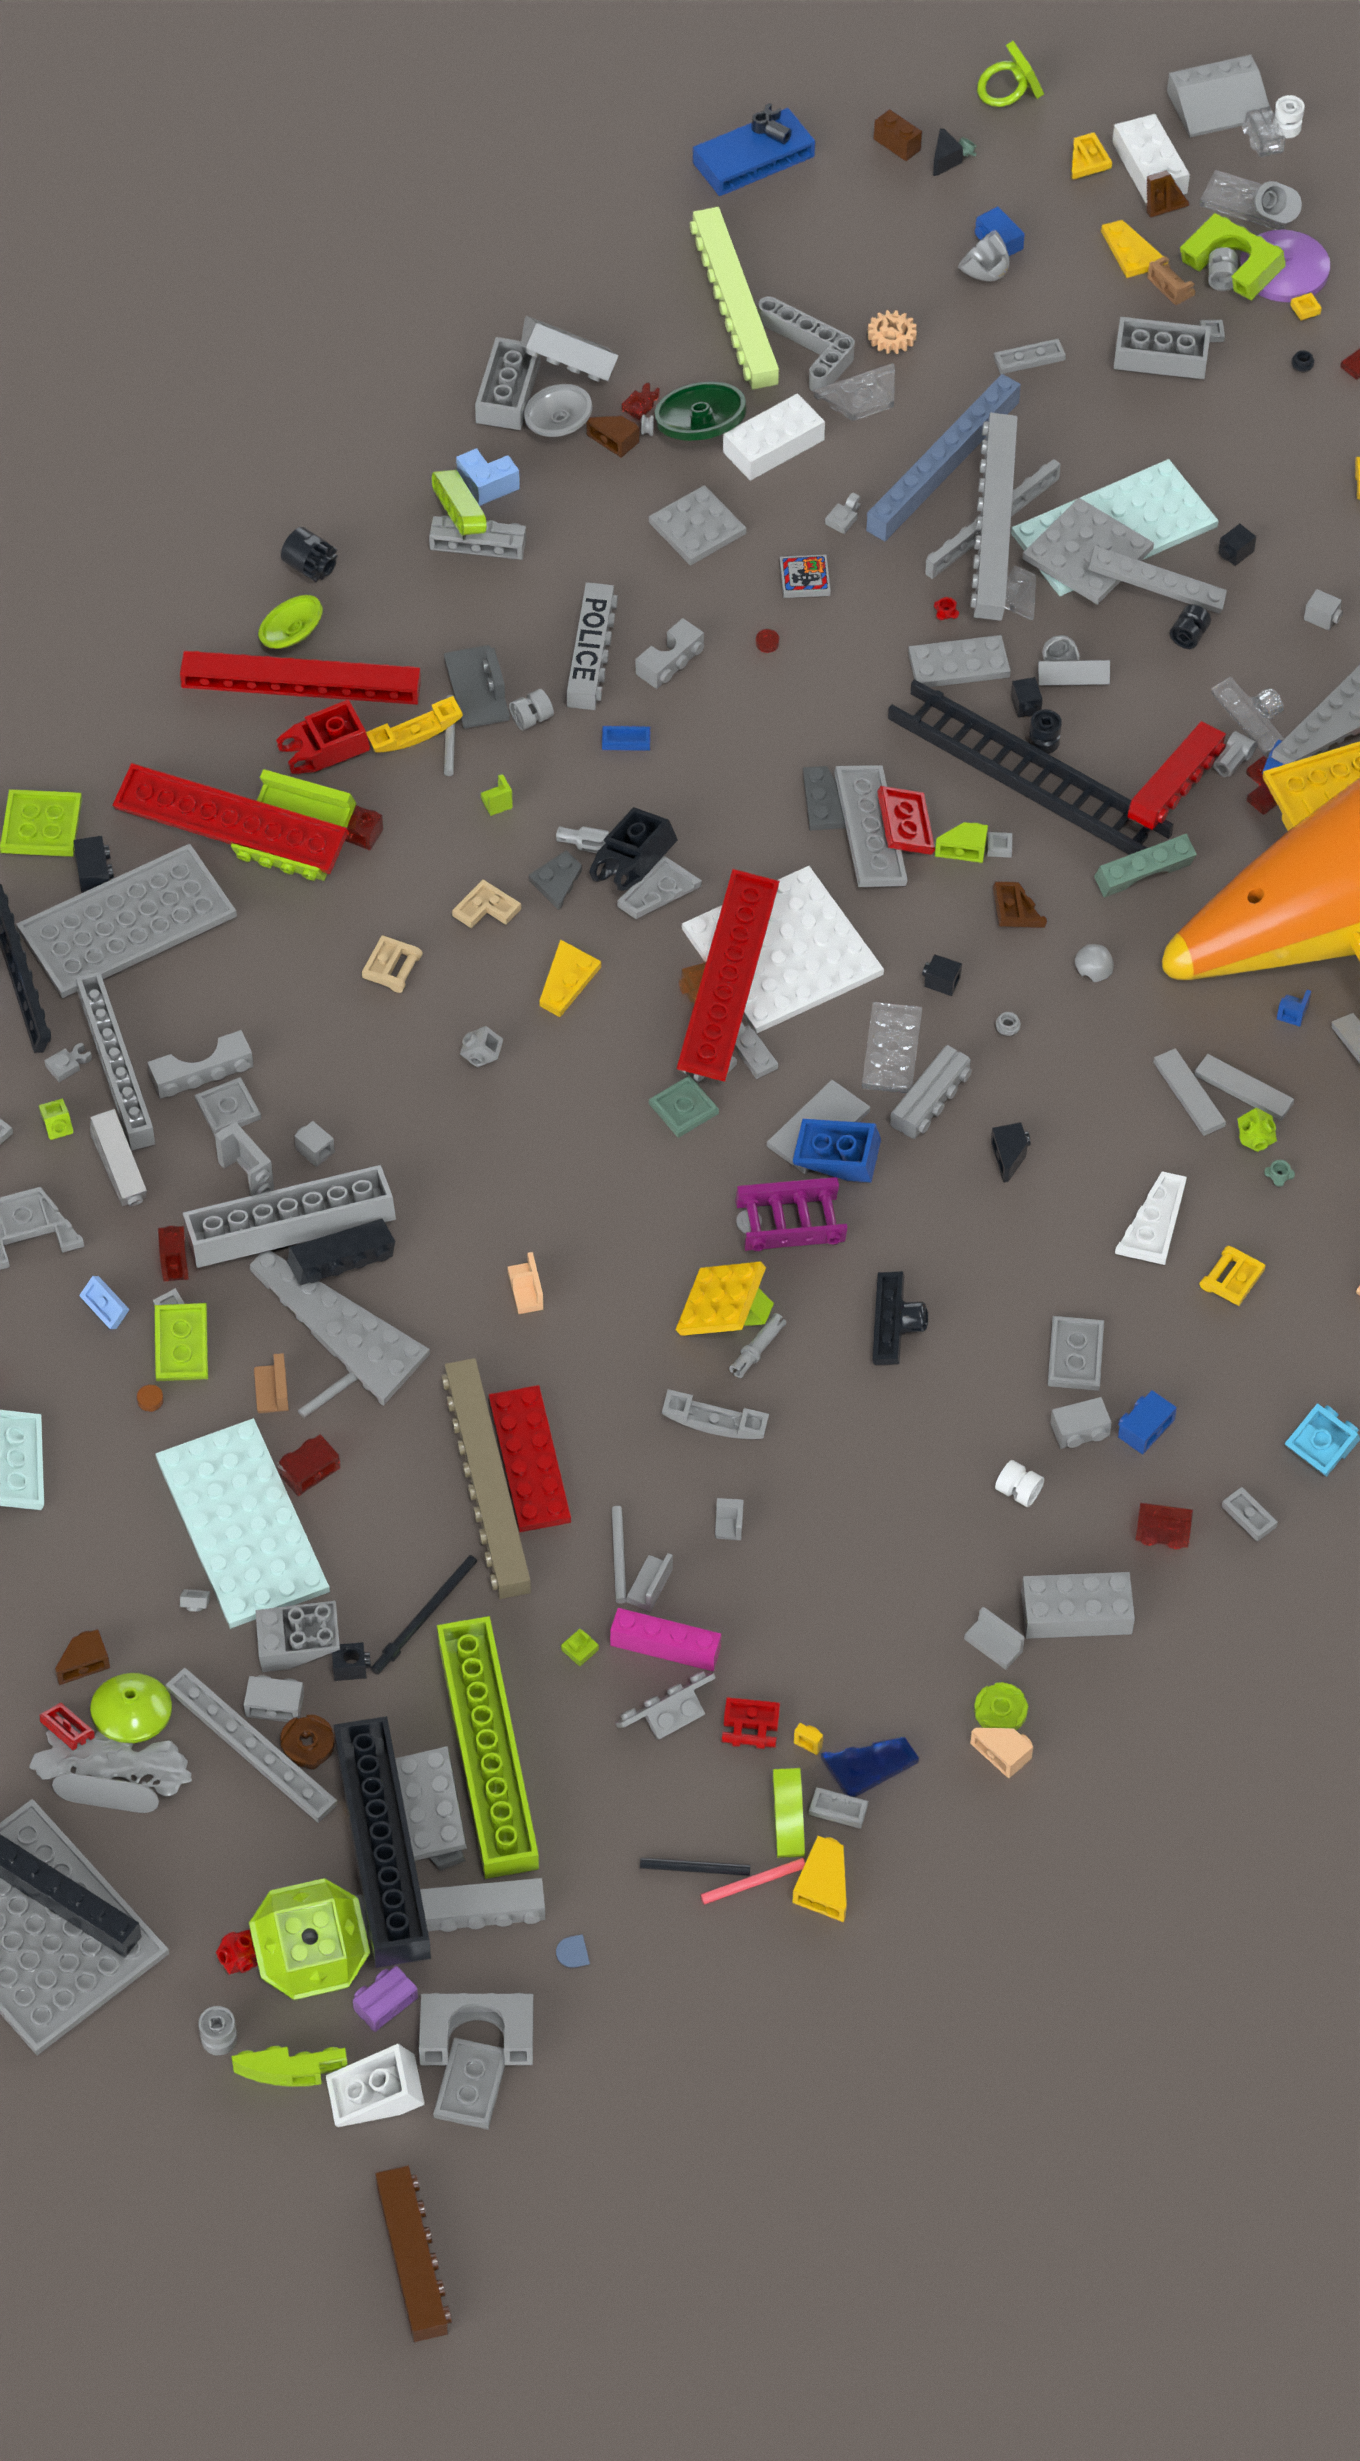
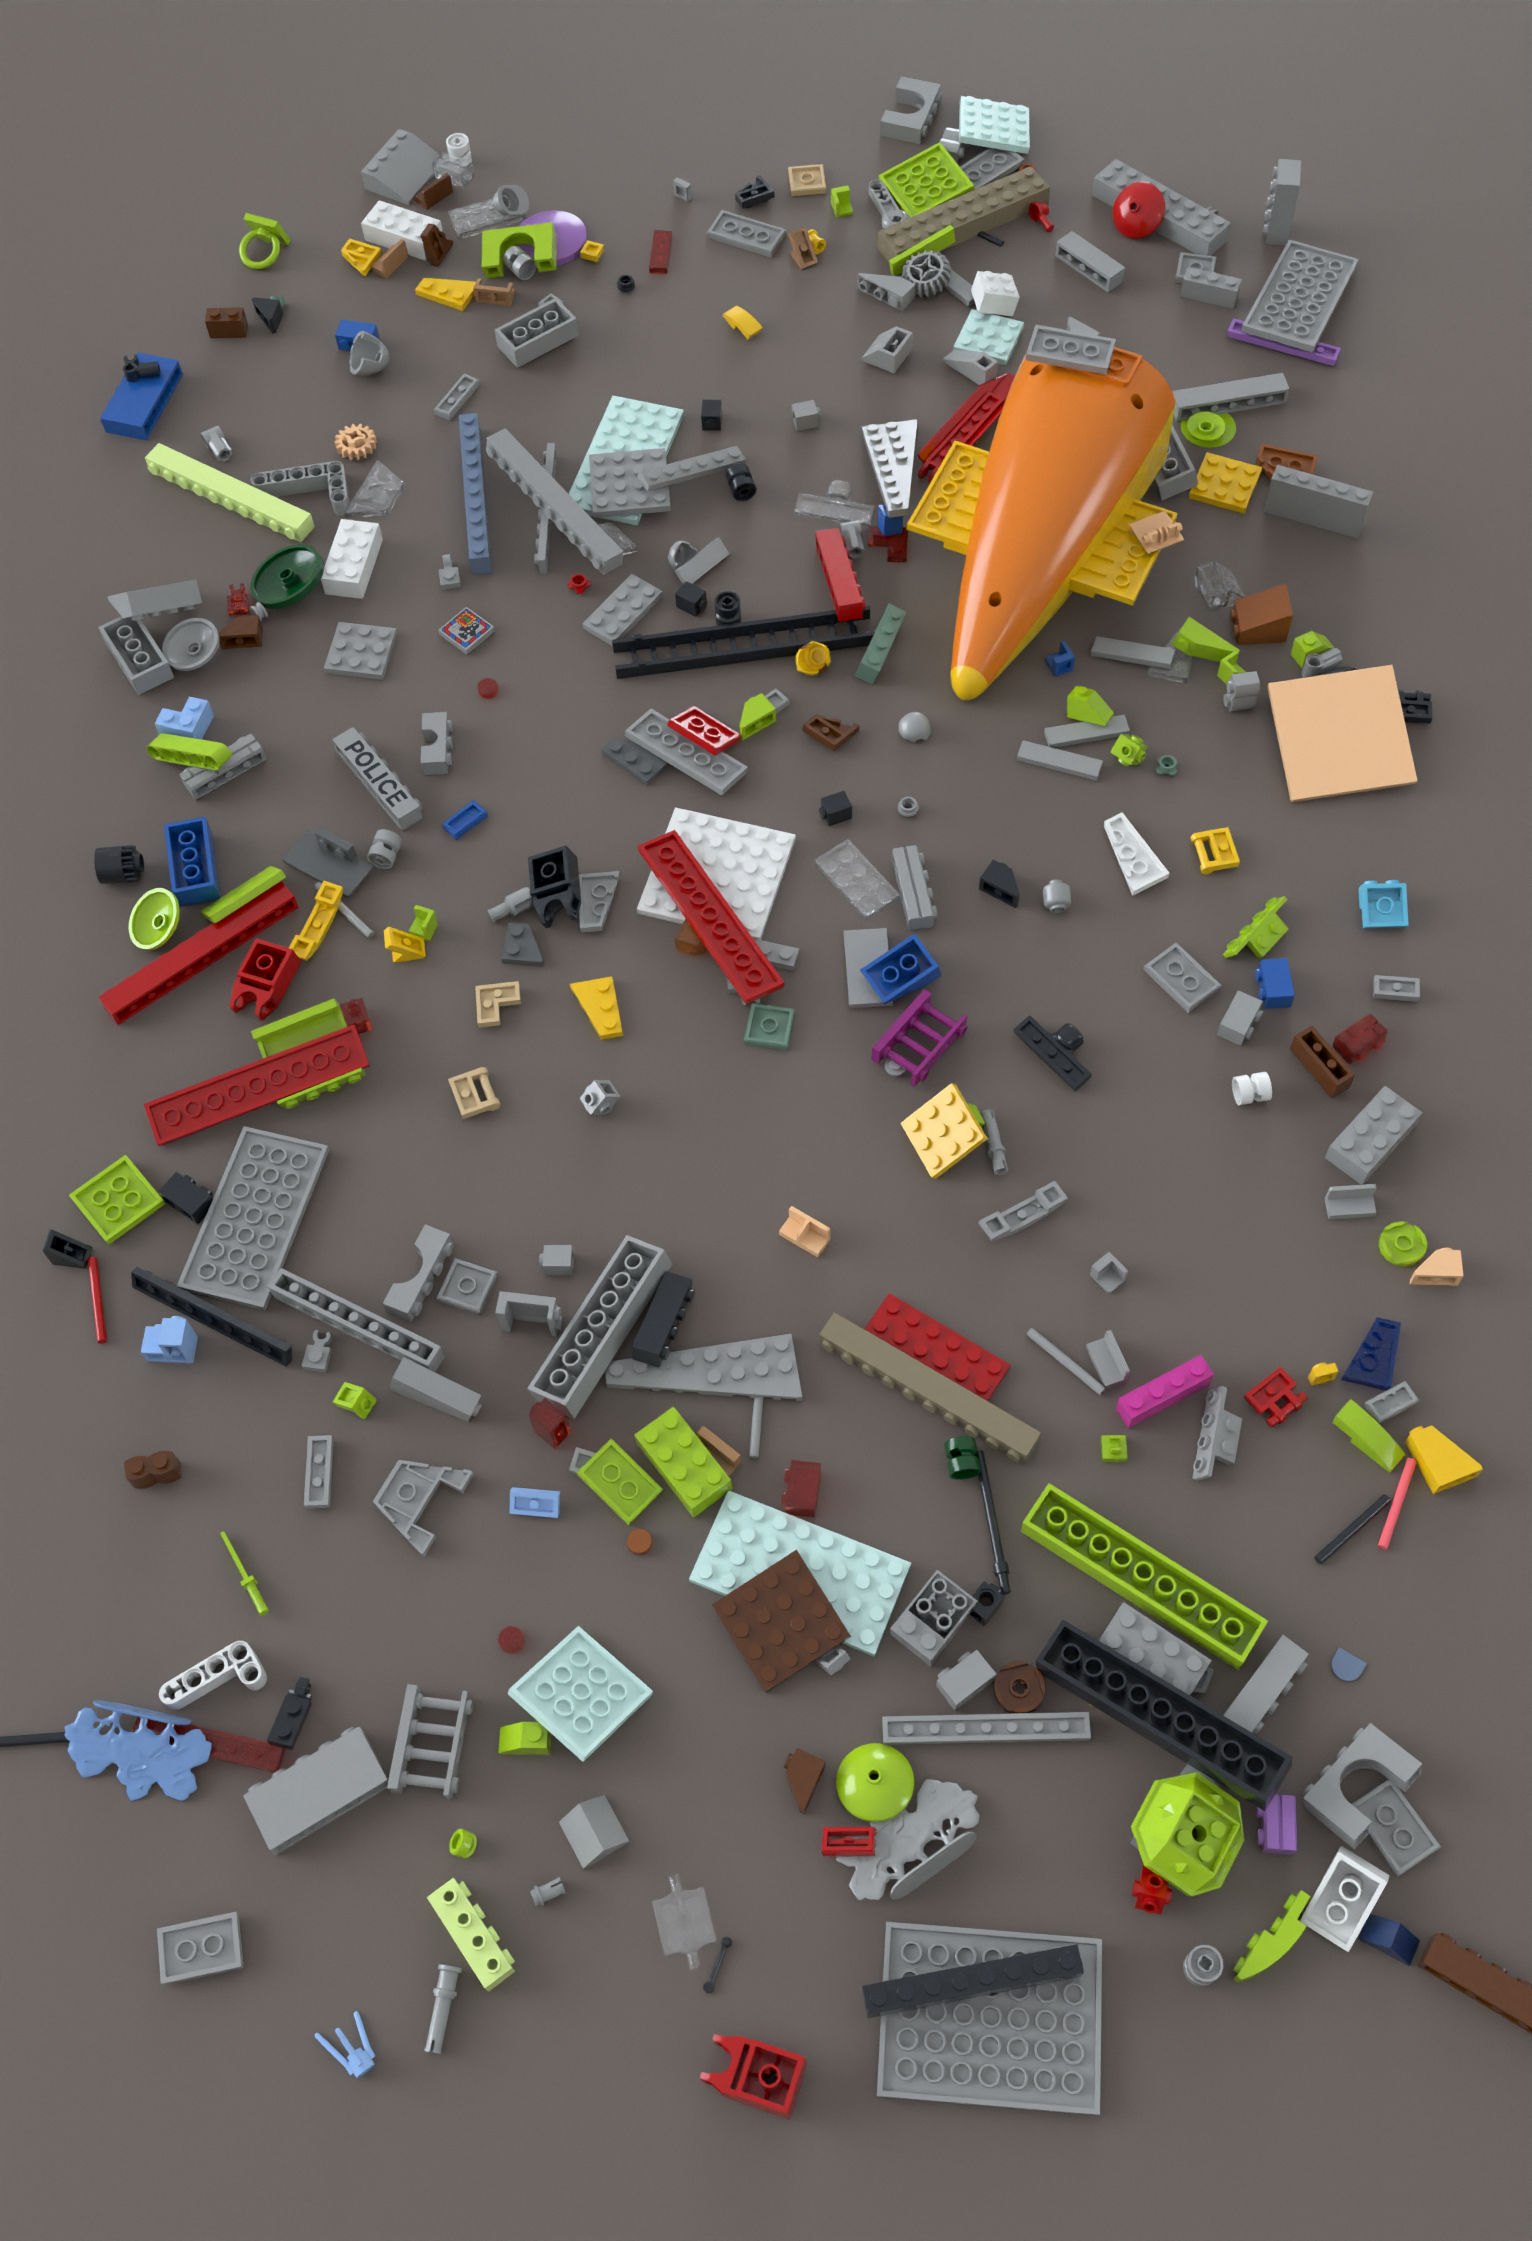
camera: 40 degrees left, 5 degrees up
none -> blue brick [164,816,221,907]
none -> light grey piece [200,425,233,462]
none -> lime tile [200,866,286,923]
none -> medium nougat panel [371,239,408,279]
none -> yellow slope [384,927,426,963]
none -> reddish brown panel [414,174,453,210]
none -> lime brick [634,1406,733,1518]
none -> reddish brown plate [712,1549,851,1692]
none -> yellow hair [796,641,831,676]
none -> dark green wheel [944,1436,981,1480]
none -> light grey head [1042,879,1072,913]
none -> lime slope [1067,686,1114,726]
none -> lime bracket [1223,896,1288,958]
none -> reddish brown brick [1290,1026,1355,1098]
none -> dark blue slope [1358,1914,1420,1966]

